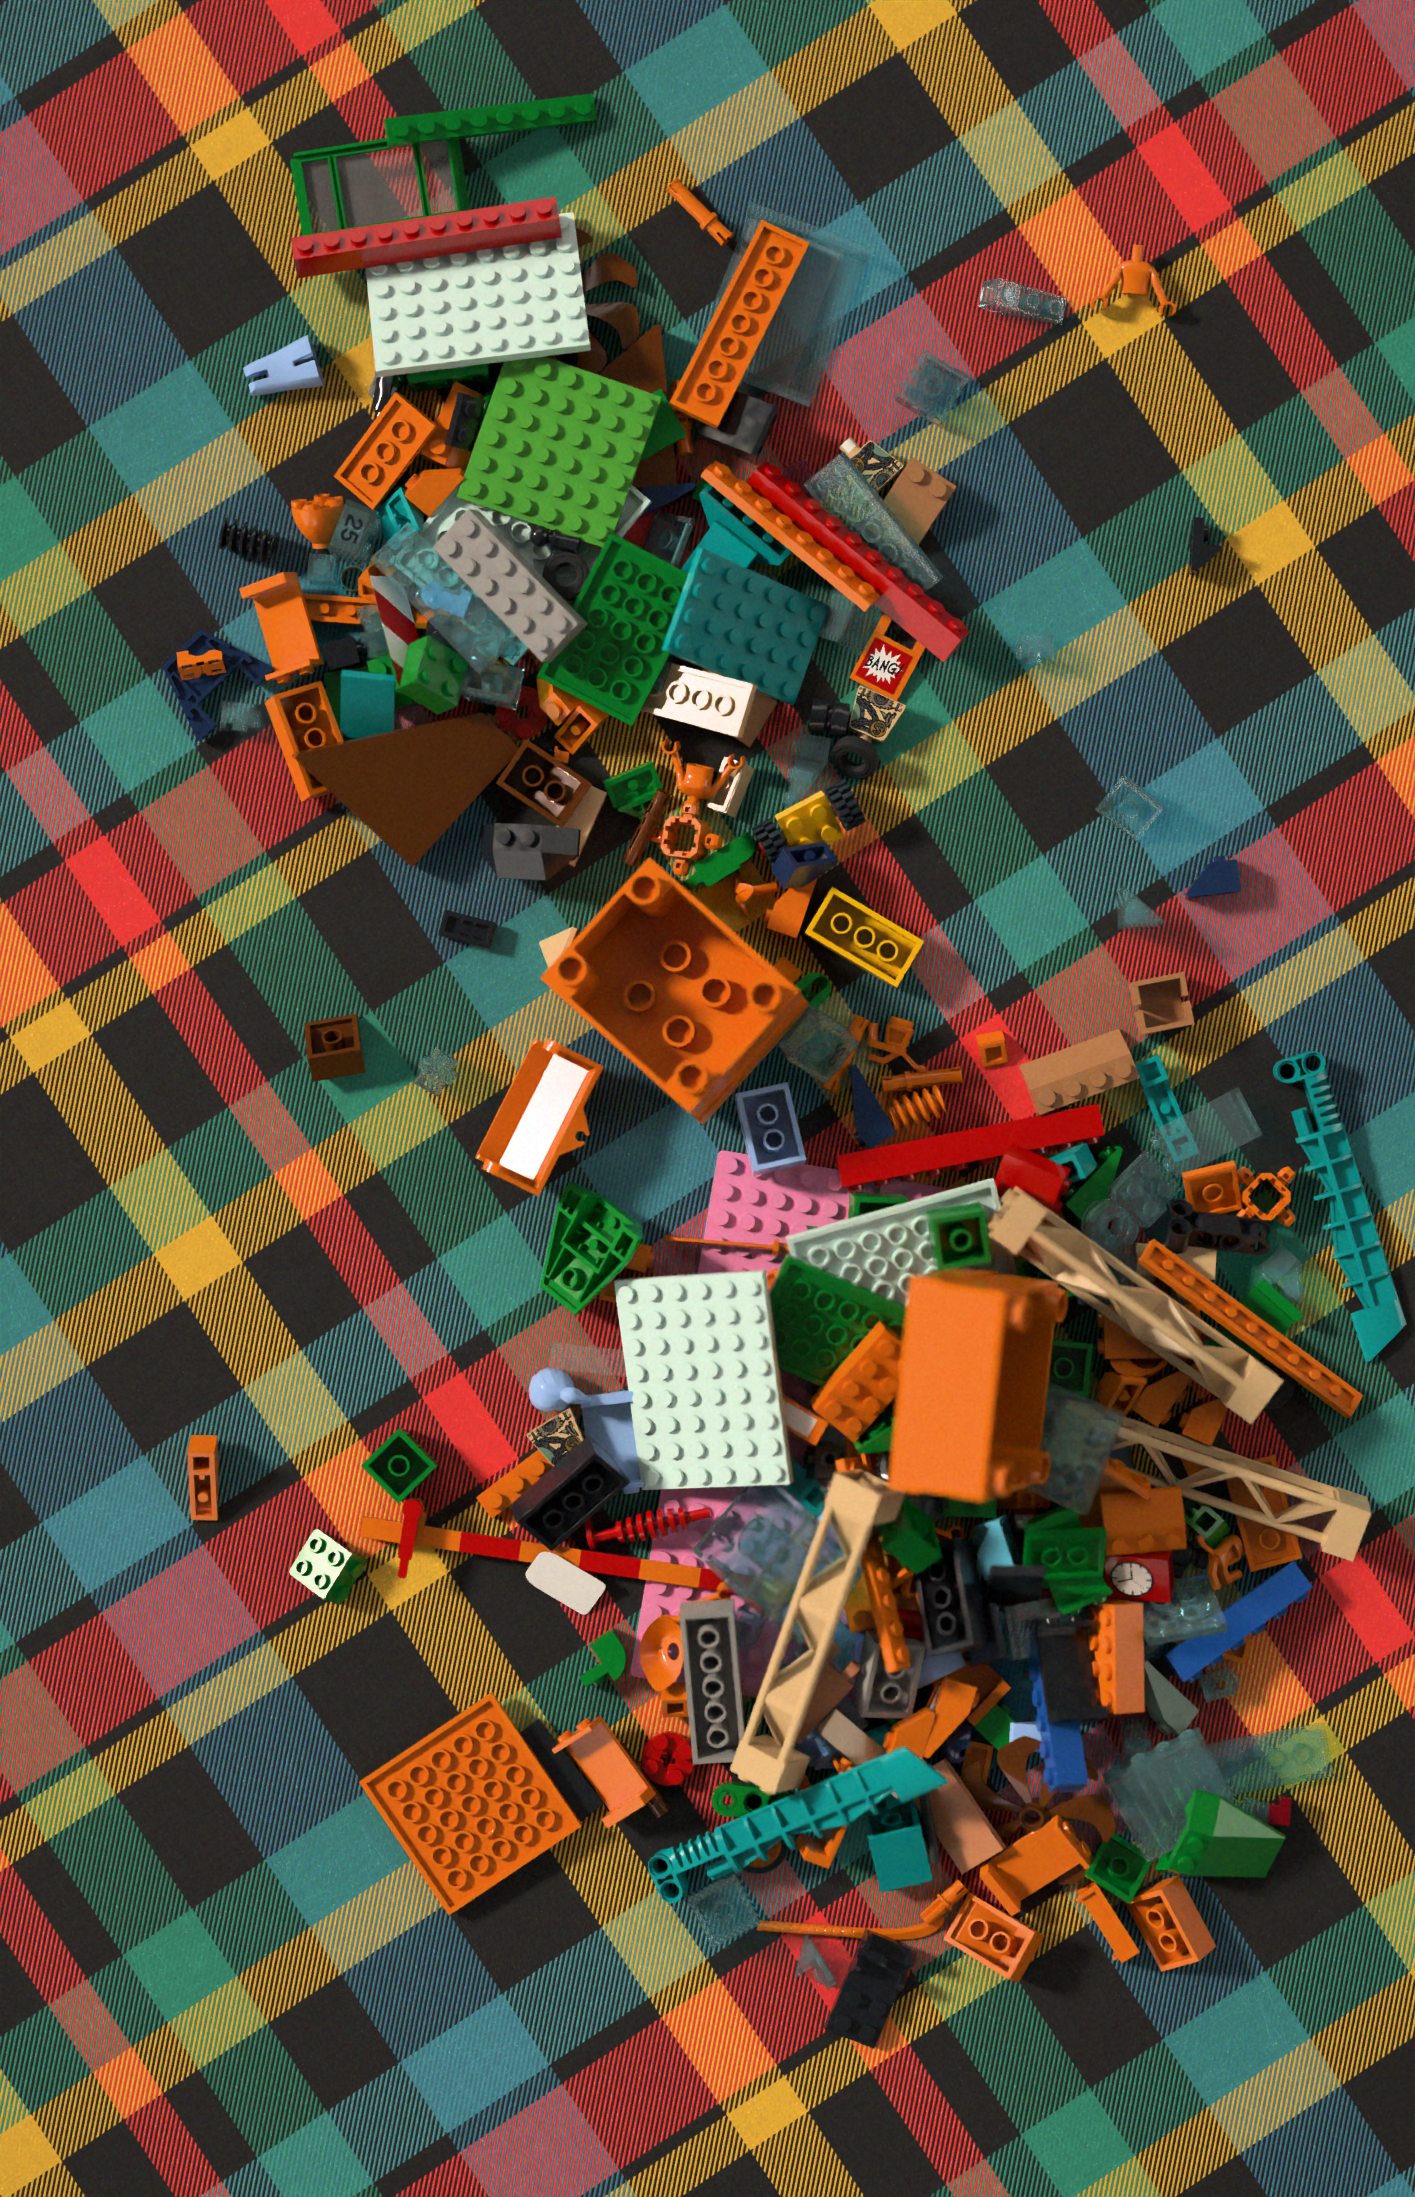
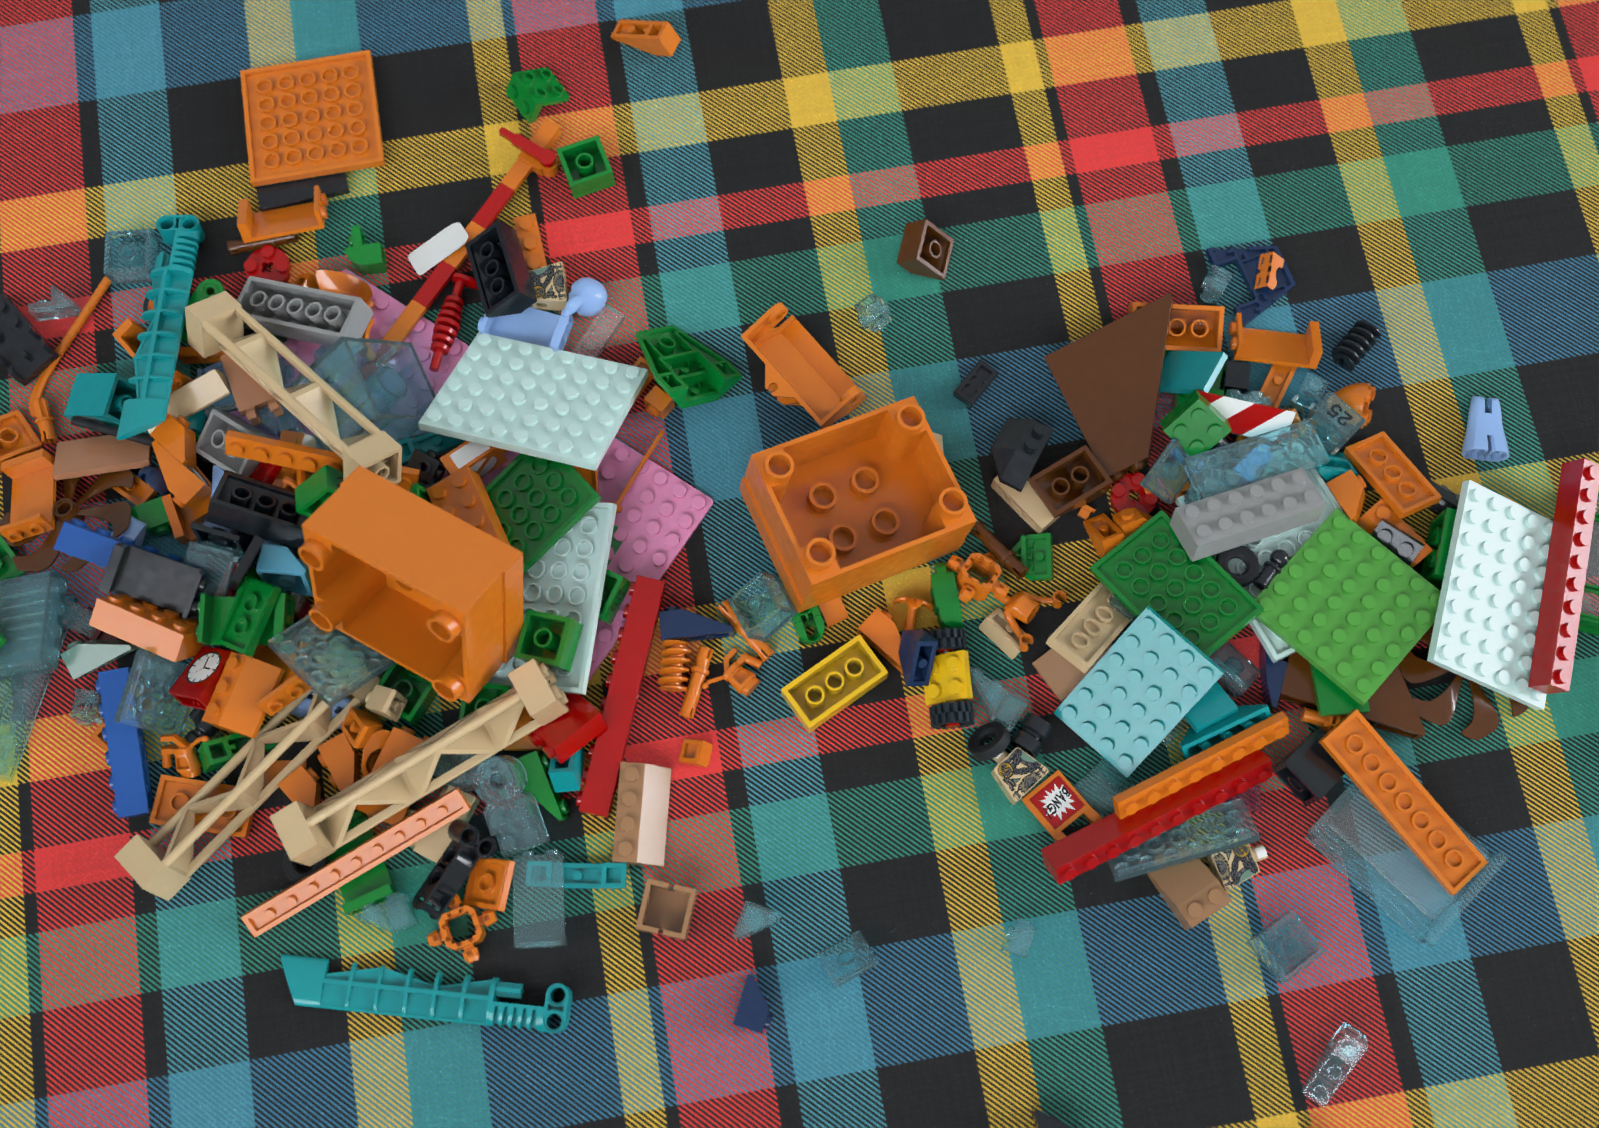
camera: 115 degrees right, 15 degrees down
orange pin [666,178,734,246] -> none
light blue brick [735,1082,806,1176] -> none
none -> tan slope [365,685,408,722]

